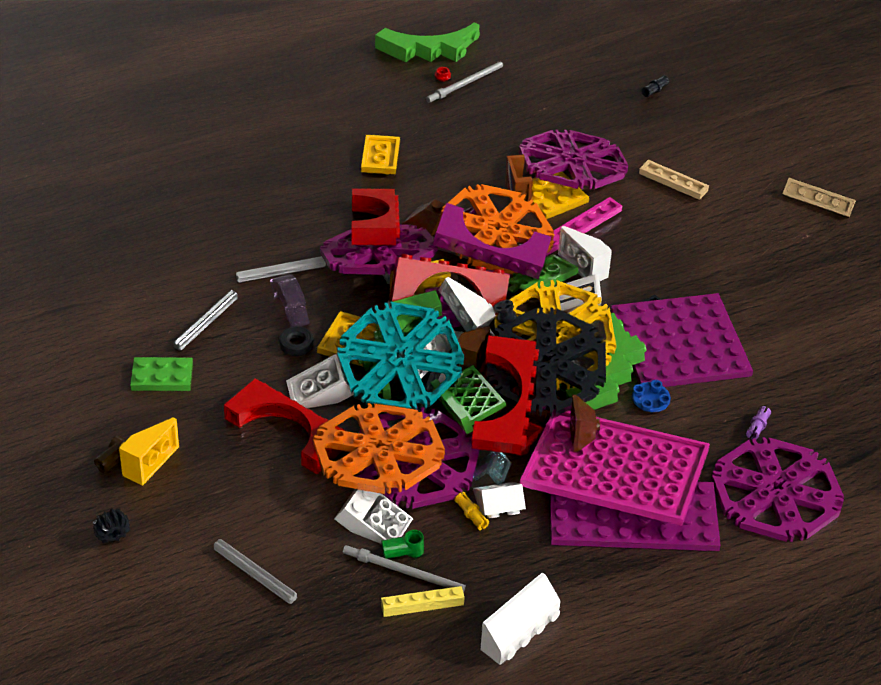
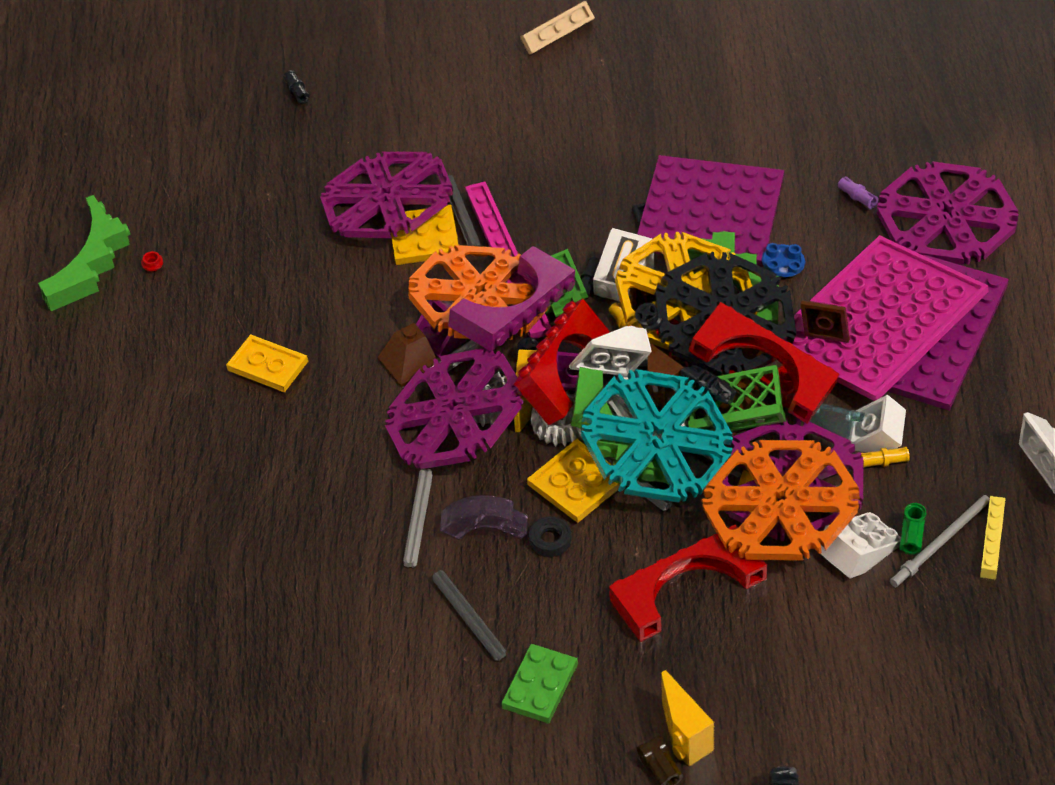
camera: 60 degrees left, 5 degrees up
light grey axle [214,539,297,604] -> none
white slope [286,353,354,408] -> none
red arch [352,189,400,245] -> none
light grey bar [426,61,503,103] -> none
dark orange panel [505,154,533,202] -> none
white slope [558,226,612,281] -> none
tan plate [639,160,709,200] -> none
none -> dark grey axle [448,175,481,247]
none -> black hinge [680,365,736,404]

